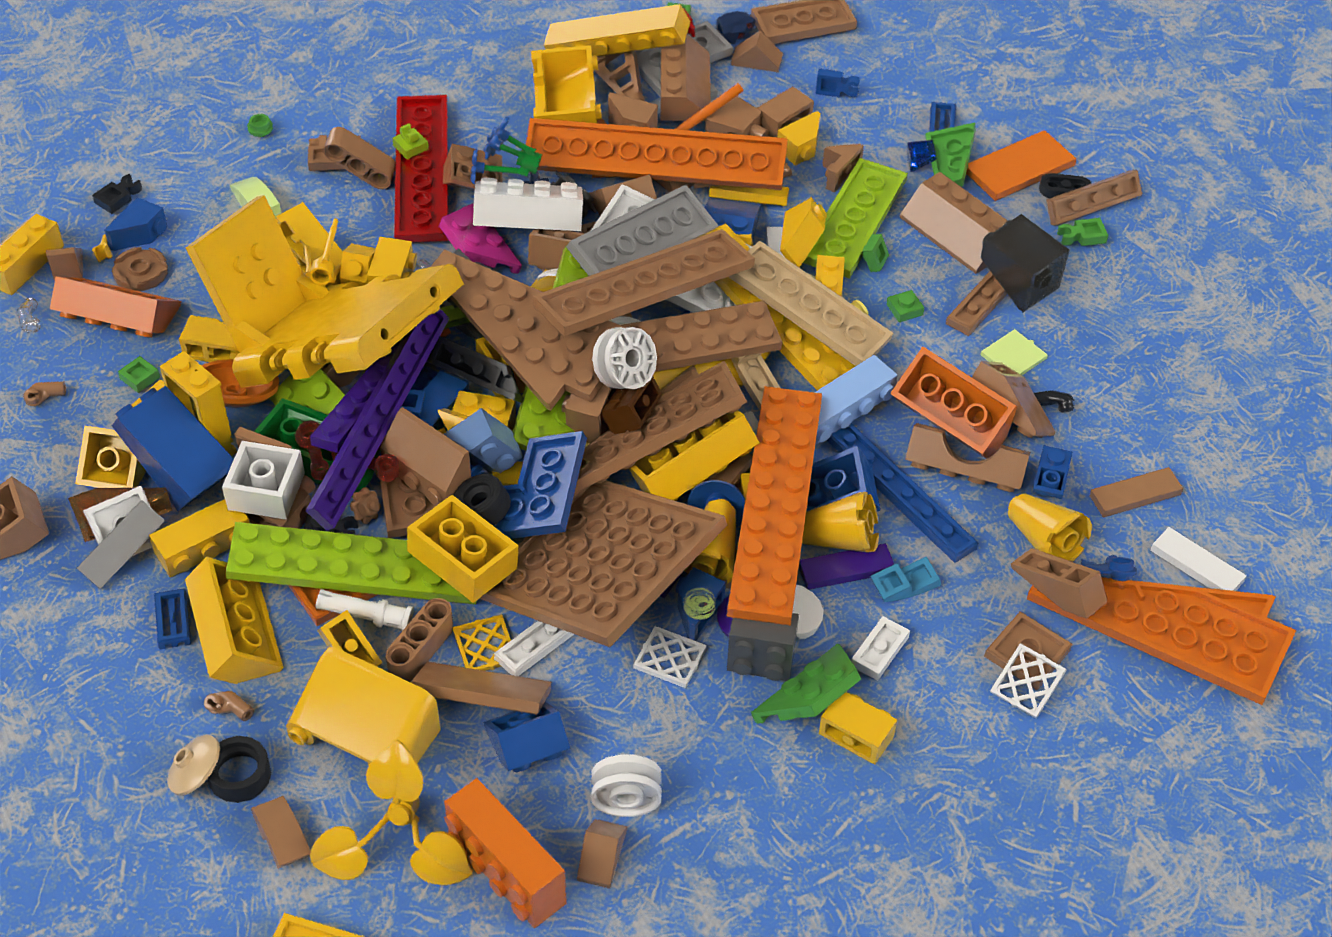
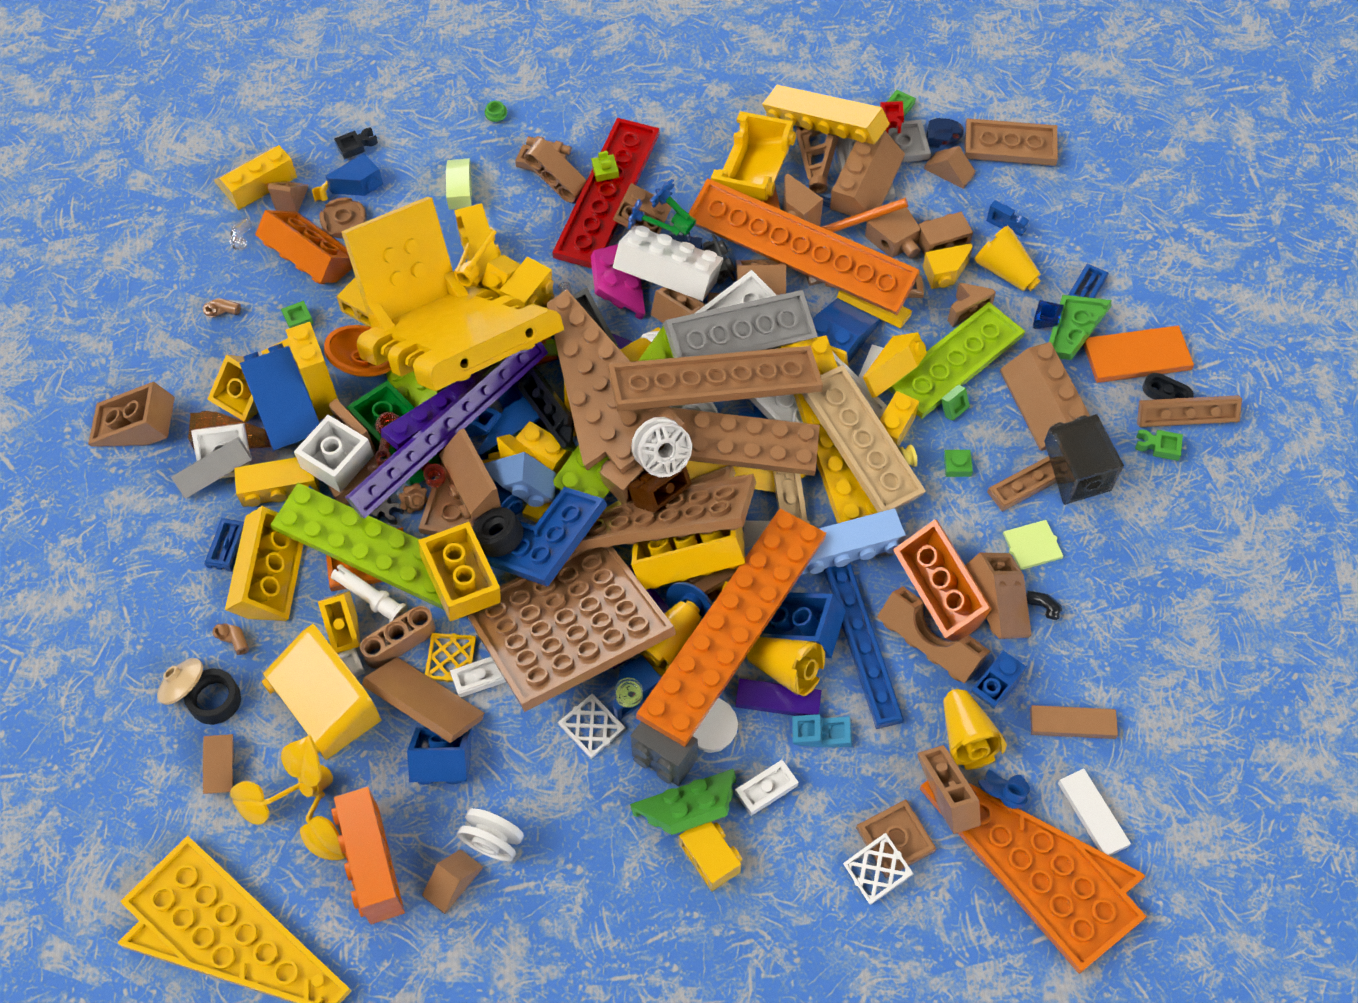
camera: 25 degrees right, 10 degrees up
none -> yellow cone [975,225,1041,291]

